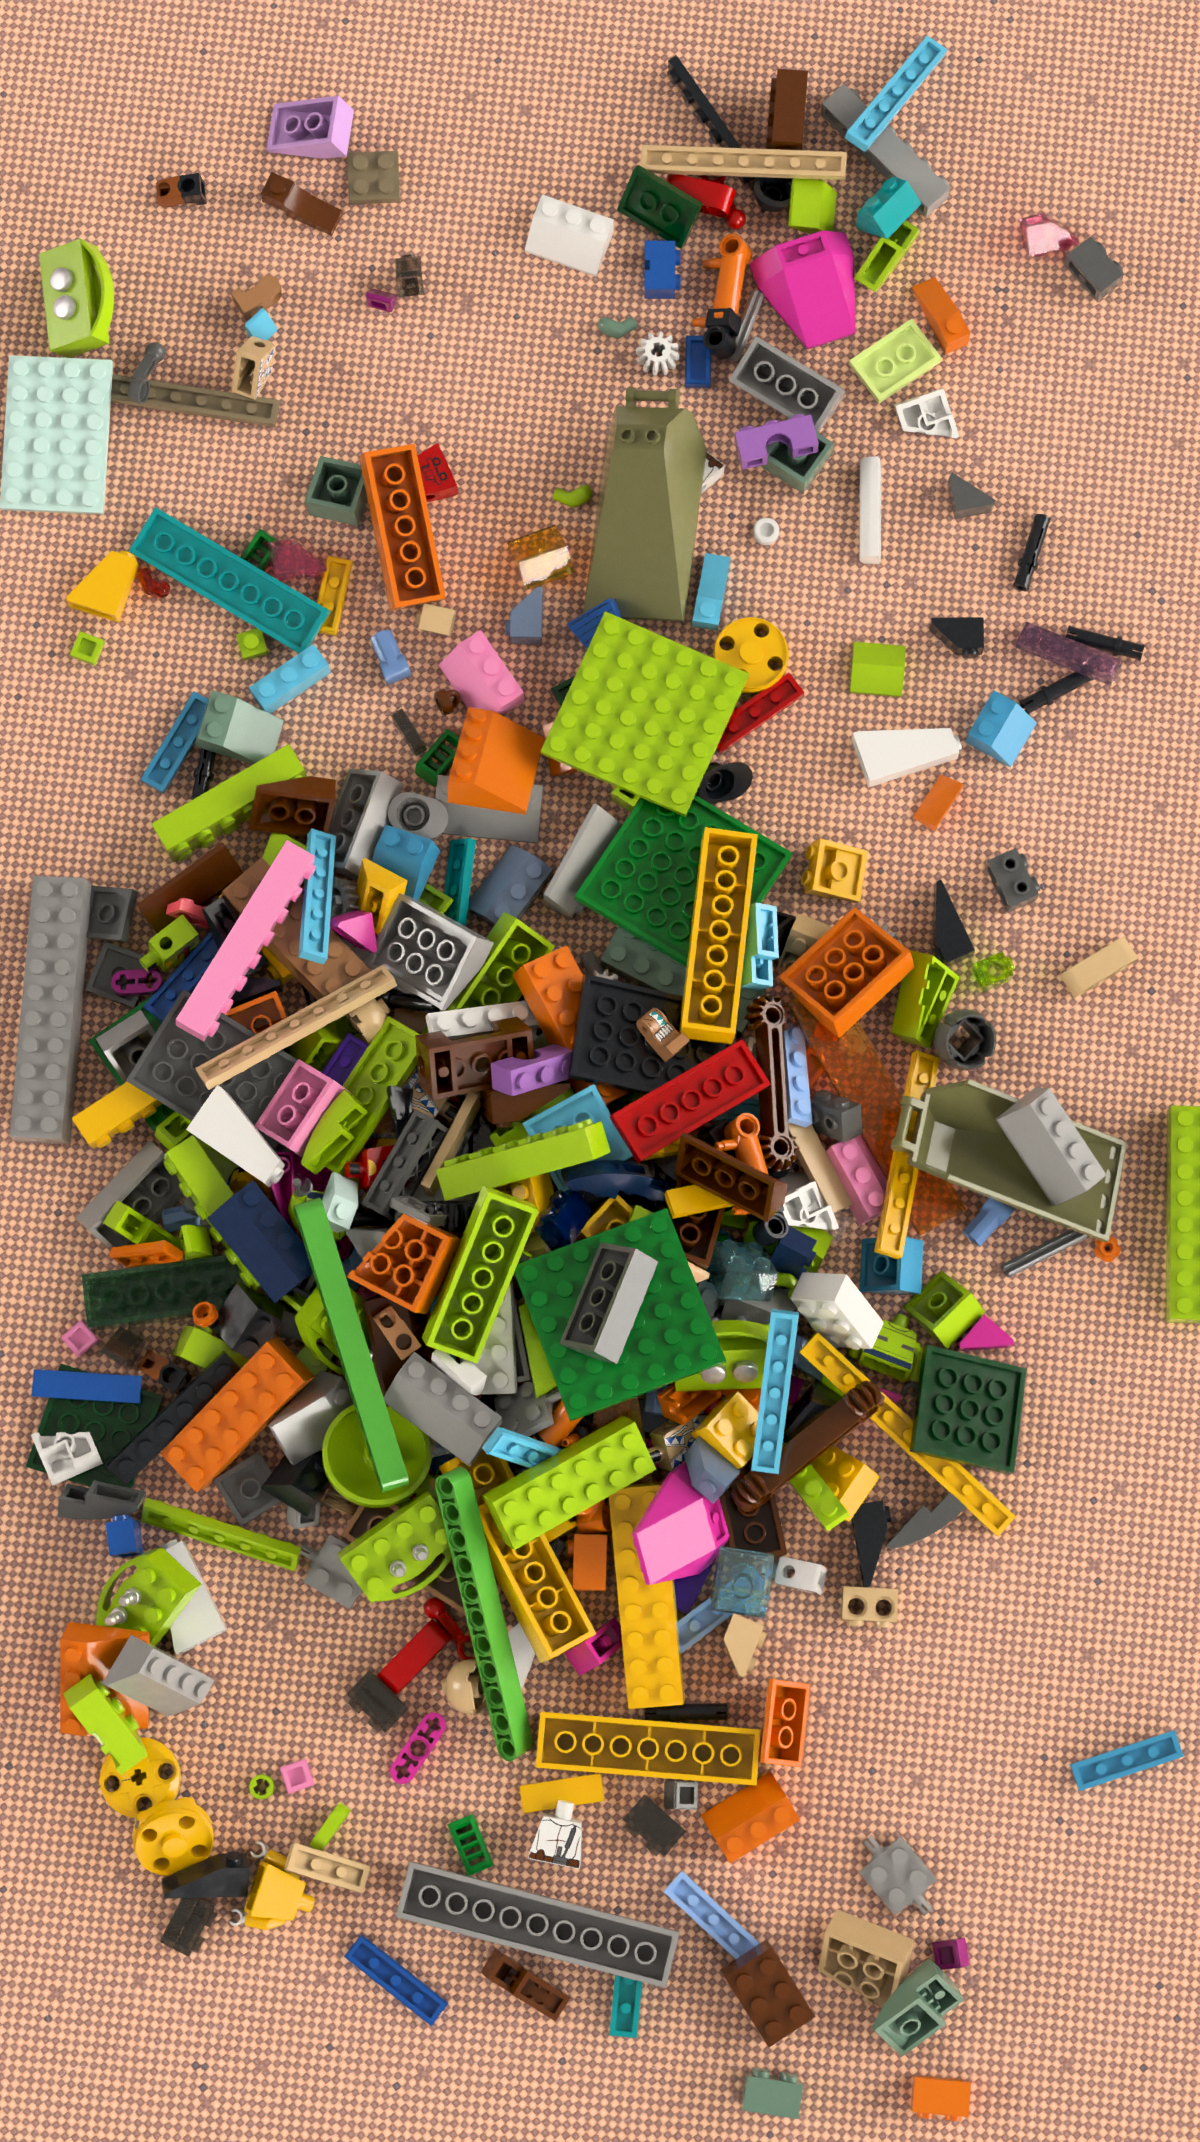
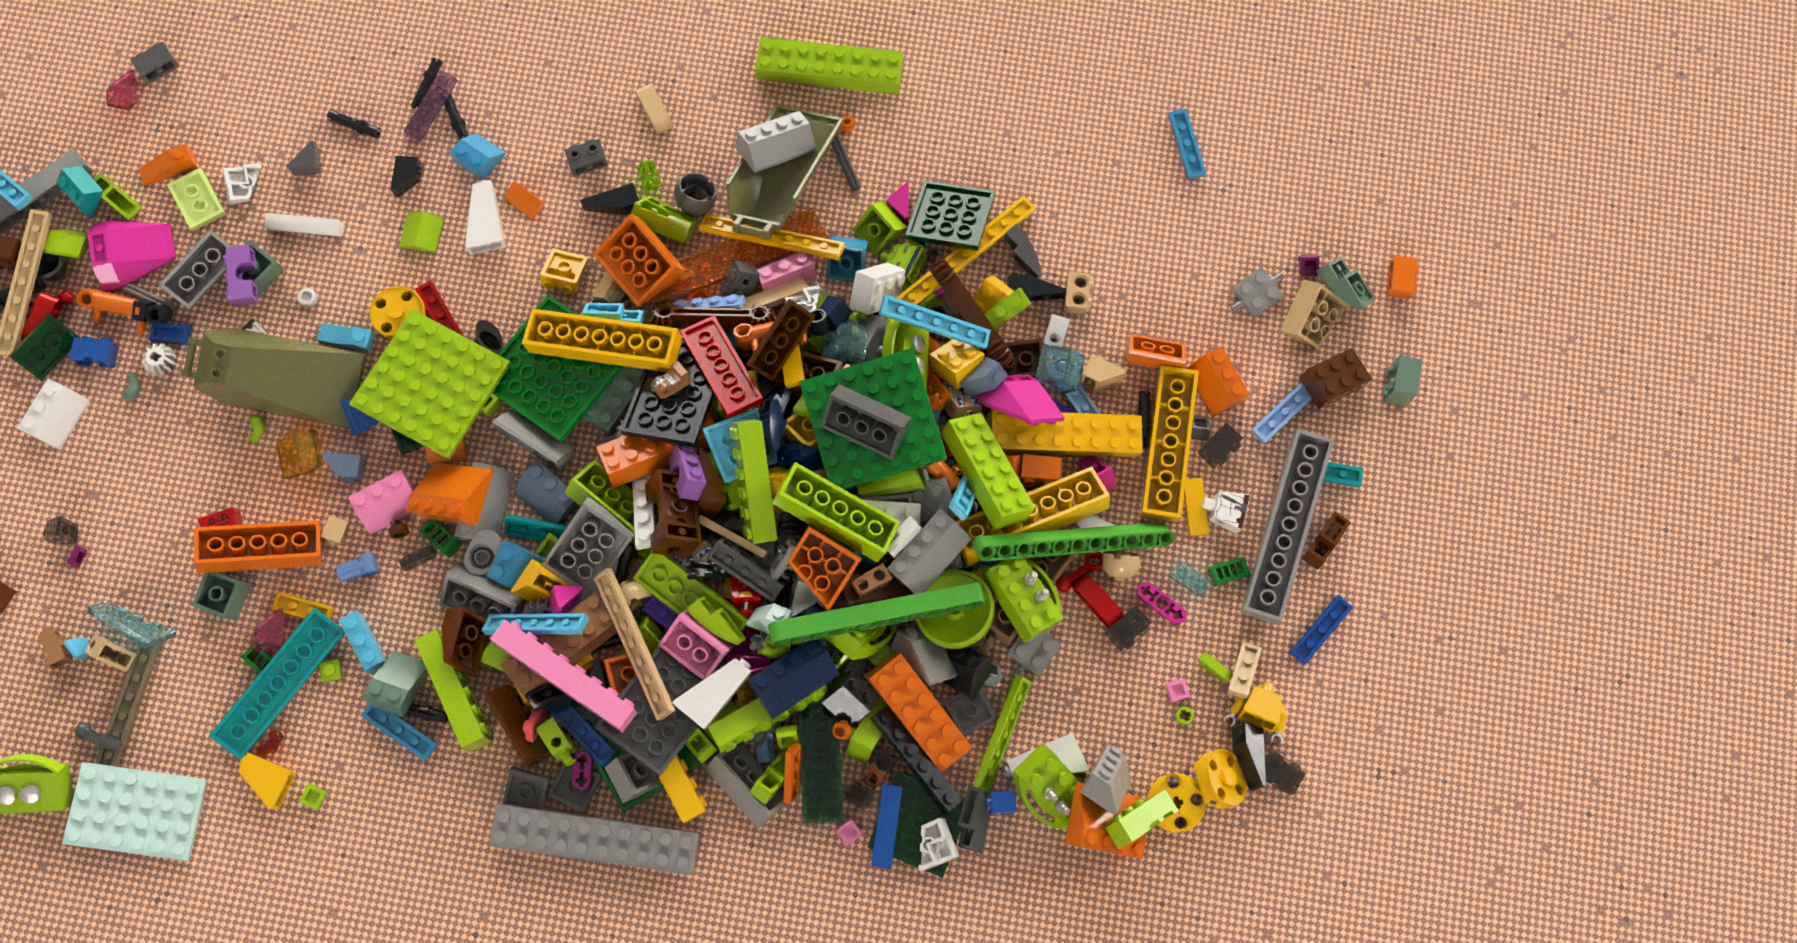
camera: 90 degrees left, 5 degrees down
medium blue piece [963,1198,1015,1247] -> none
none -> clear light blue wing [87,601,177,649]
none -> clear light blue plate [1169,560,1213,598]

